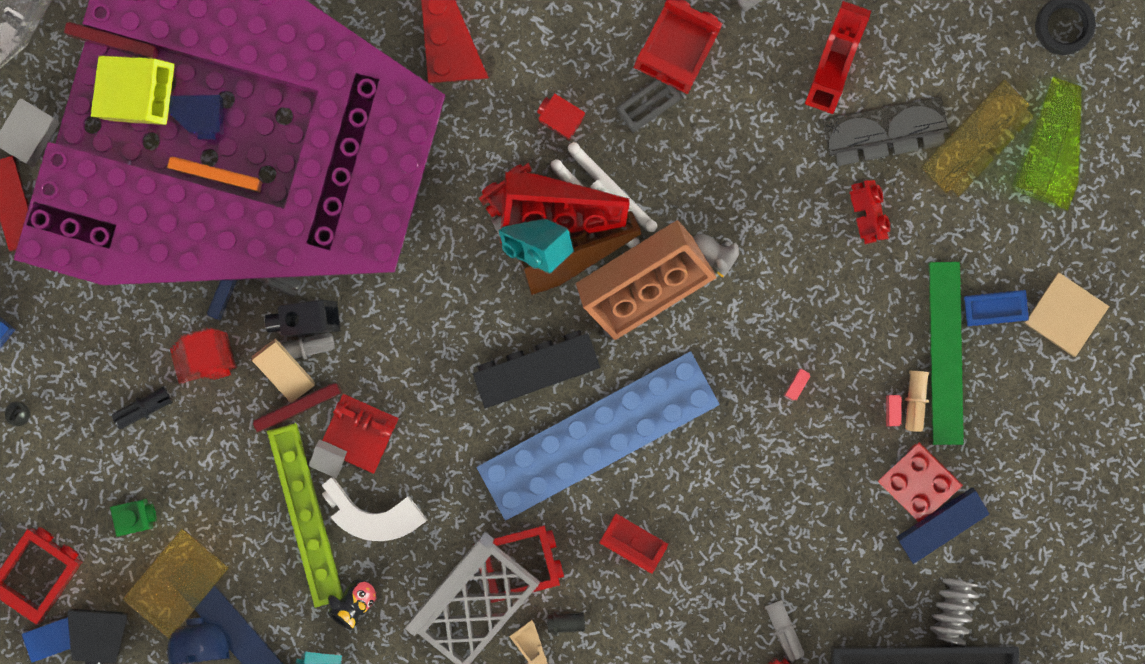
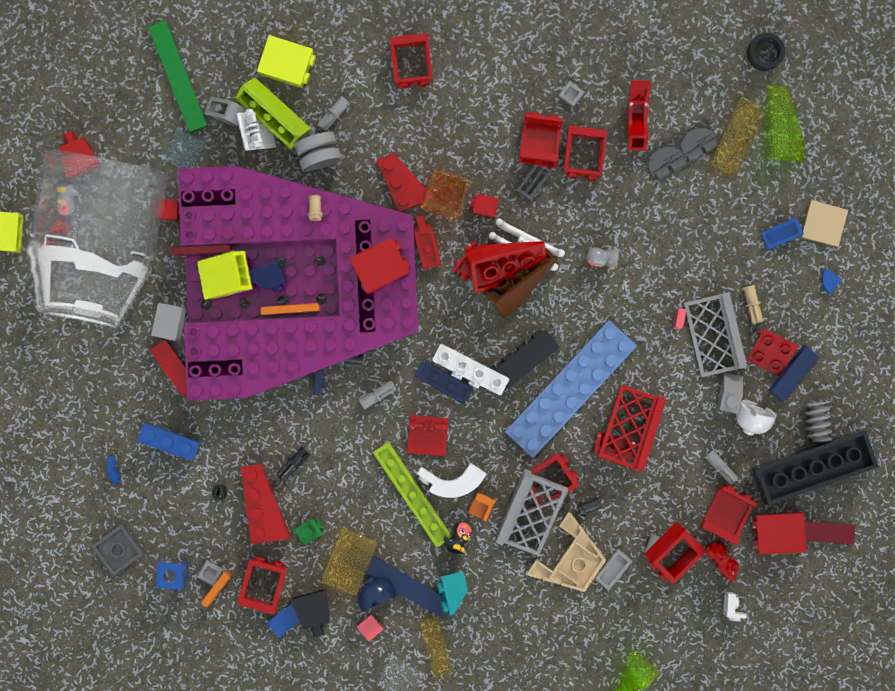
camera: 25 degrees left, 0 degrees up
red wedge [170,328,237,384] -> none
tan tile [252,338,315,403] -> none
dark red tile [253,383,343,432] -> none
black torso [265,300,341,337] -> none
light grey tile [309,439,347,478] -> none
teal slope [499,219,574,274] -> none
nougat slope [576,220,717,340] -> none
red hinge [850,180,891,244] -> none
coral tile [886,395,901,426] -> none
green tile [929,262,964,445] -> none
none -> red wedge [241,463,292,544]
none -> tan pin [308,195,323,221]
none -> red brick [349,237,411,295]
none -> red hinge [414,216,442,270]
none -> dark blue tile [414,360,473,405]
none -> clear orange brick [420,168,471,220]
none -> white bracket [433,344,509,395]
none -> orange panel [469,492,495,522]
none -> red window [562,125,607,181]
none -> red fence [598,385,667,473]
none -> light grey fence [684,292,747,377]
none -> light grey slope [716,372,743,414]
none -> white cylinder [736,400,777,435]
none -> blue tile [822,268,842,295]

